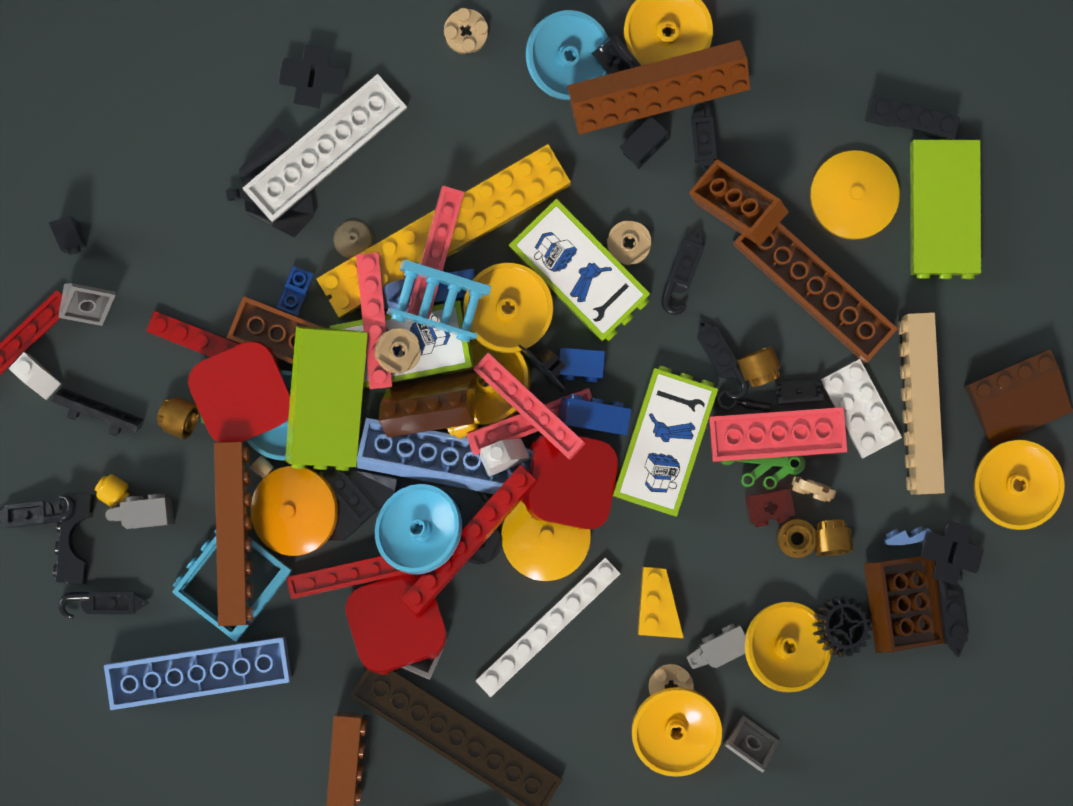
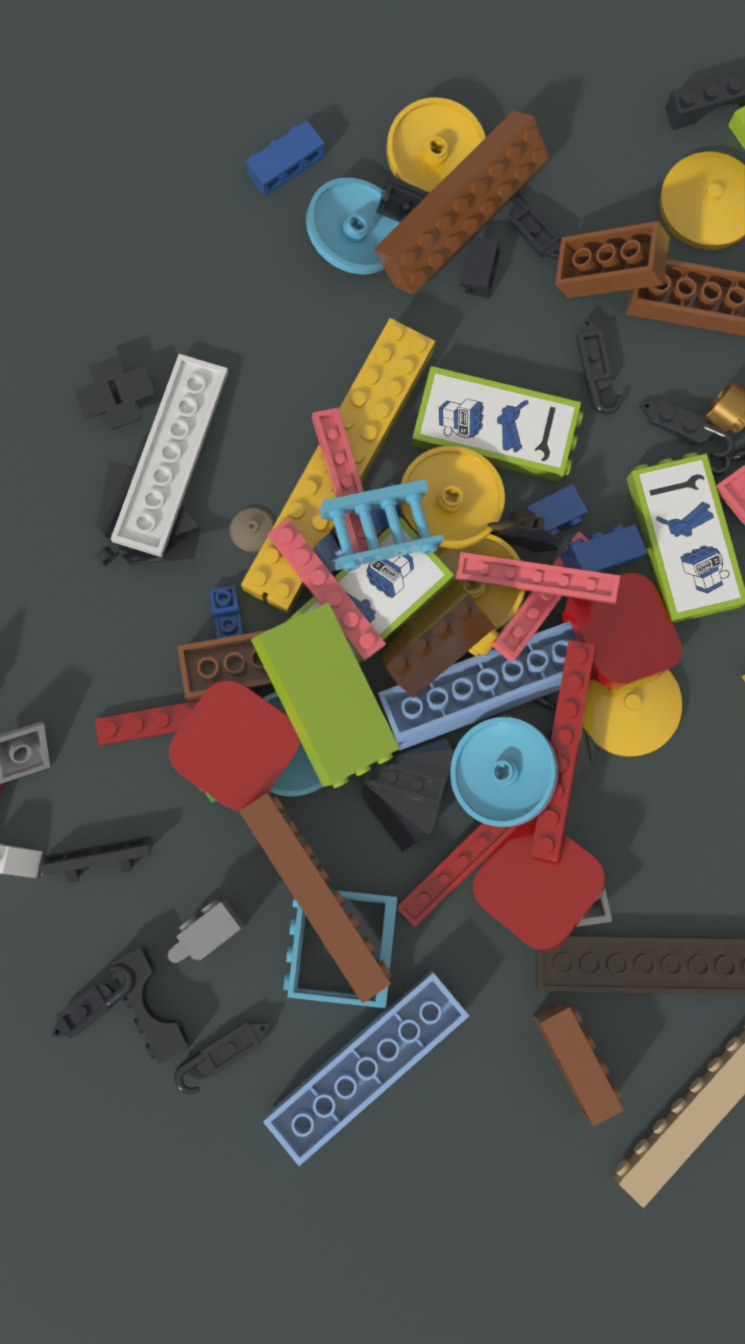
camera: 30 degrees left, 5 degrees down
yellow head [95,474,130,507] -> none
pearl gold piece [157,396,200,440] -> none
tan hose [249,454,274,478] -> none
light orange dish [251,466,338,556] -> none
tan plate [375,328,421,374] -> none
tan plate [444,8,488,54] -> none
white plate [475,558,620,697] -> none
white slope [480,439,530,477] -> none
tan plate [607,221,651,266] -> none

